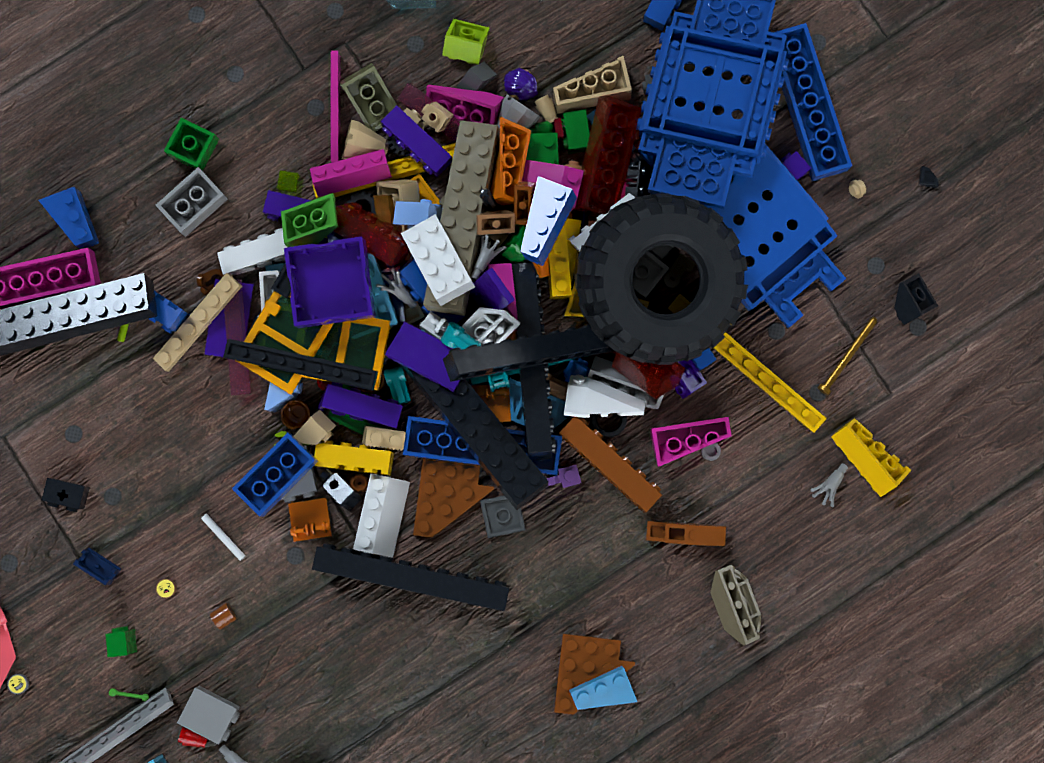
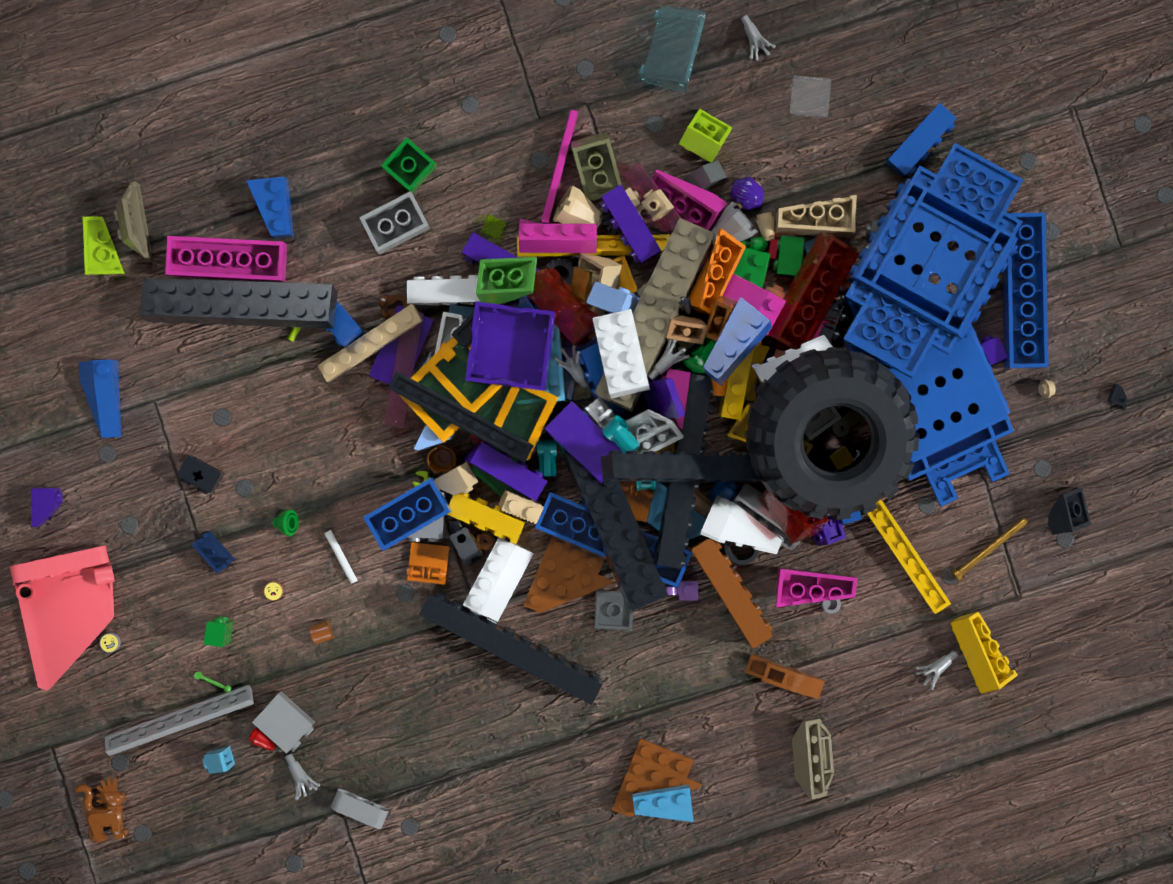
camera: 15 degrees right, 5 degrees up
none -> green brick [273,510,299,536]

